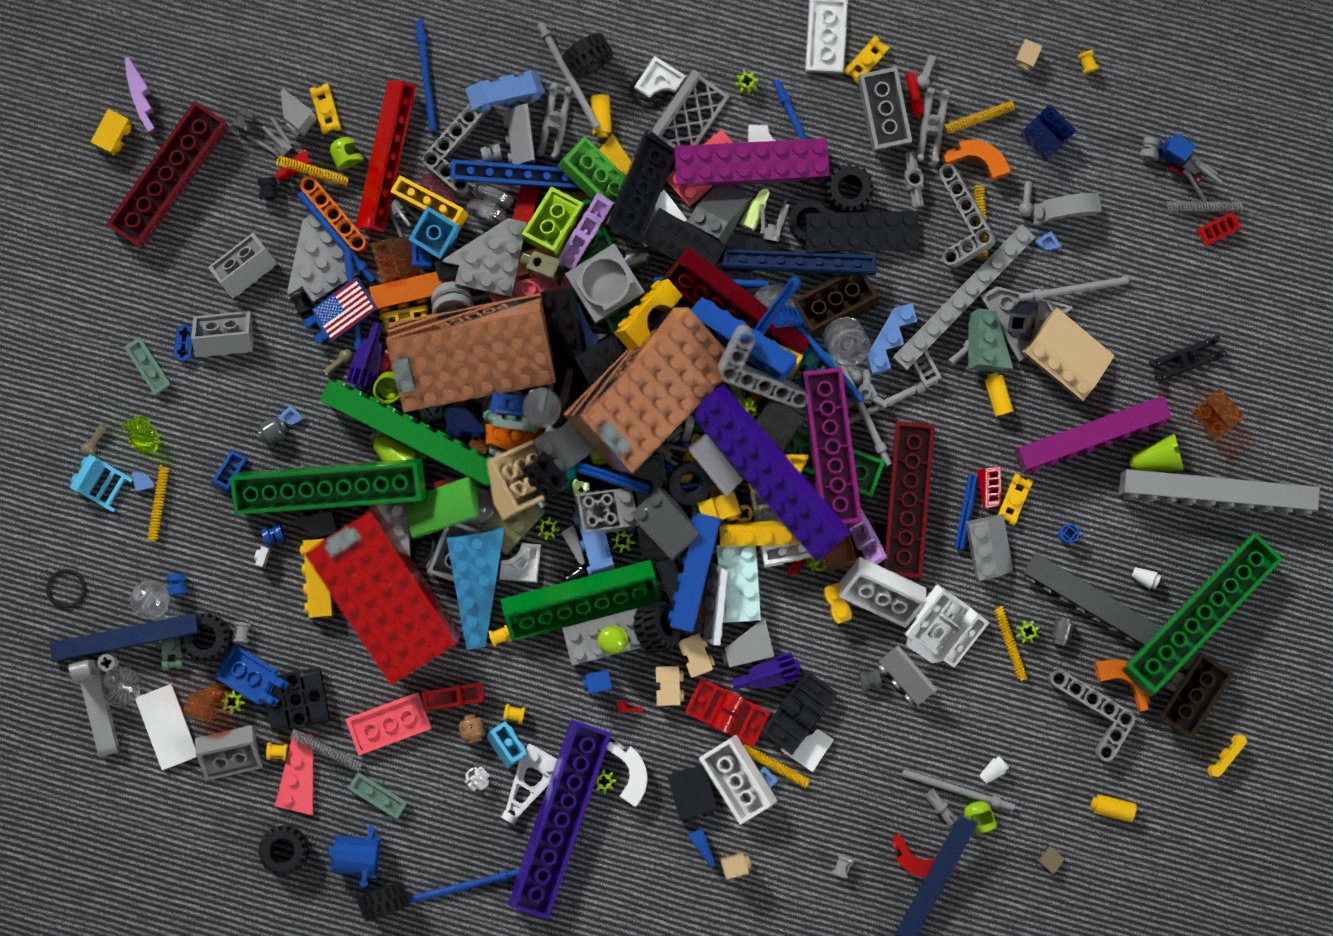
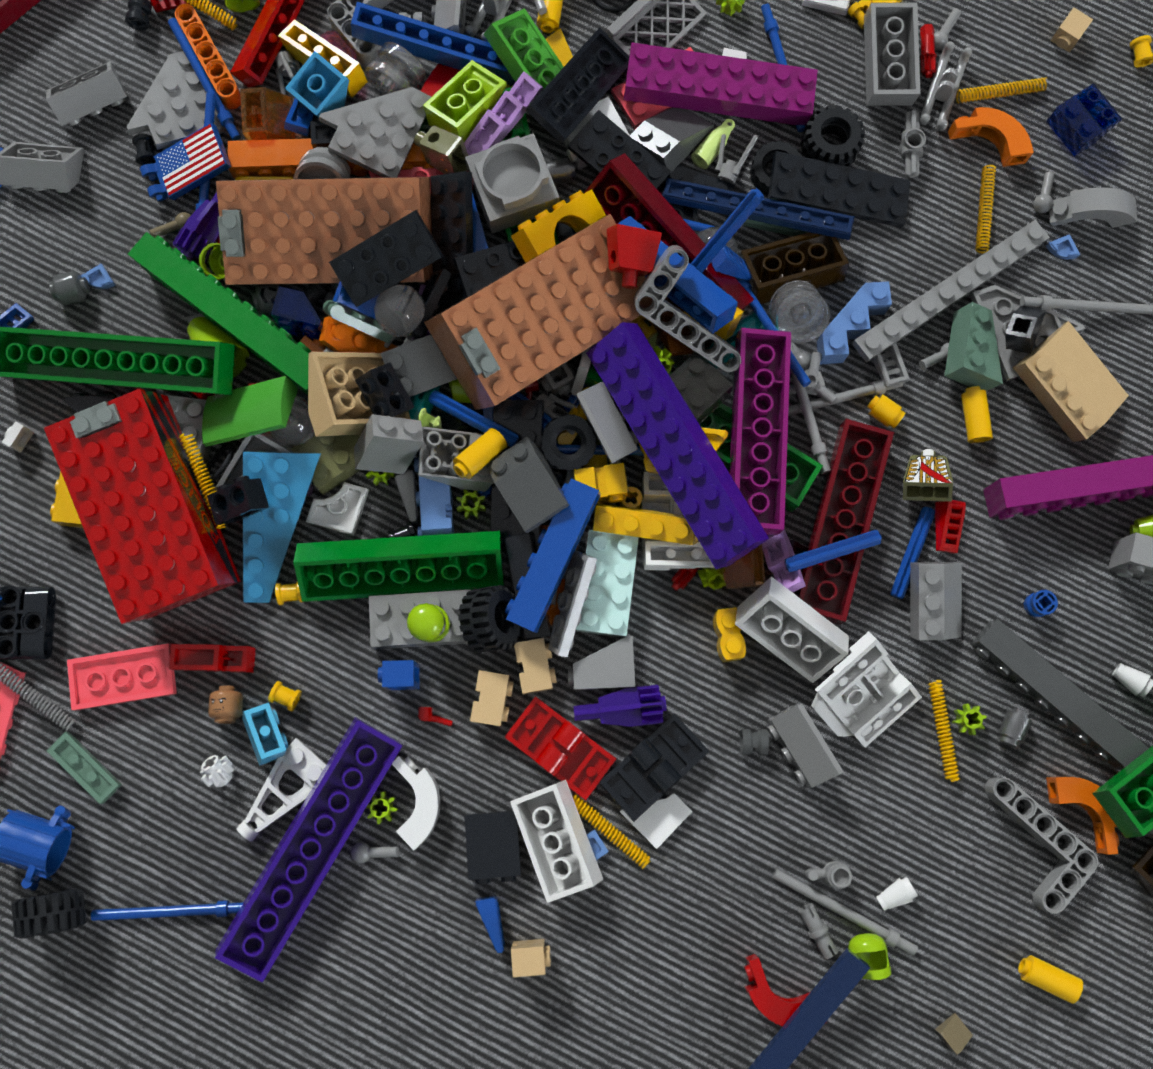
camera: 10 degrees right, 5 degrees down
blue wheel [261,523,286,548] -> none
light grey bush [831,854,854,879] -> none
light grey beam [939,164,996,268] -> none
yellow plate [998,473,1033,526] -> none
none -> yellow piece [179,433,225,529]
none -> black brick [207,476,269,525]
none -> black plate [329,210,443,307]
none -> light grey bar [351,842,400,863]
none -> light grey brick [354,414,423,474]
none -> yellow brick [453,428,507,479]
none -> red torso [607,224,662,289]
none -> blue axle [785,530,882,572]
none -> light grey piece [805,861,852,889]
none -> yellow brick [867,394,905,429]
none -> torso [903,449,953,501]

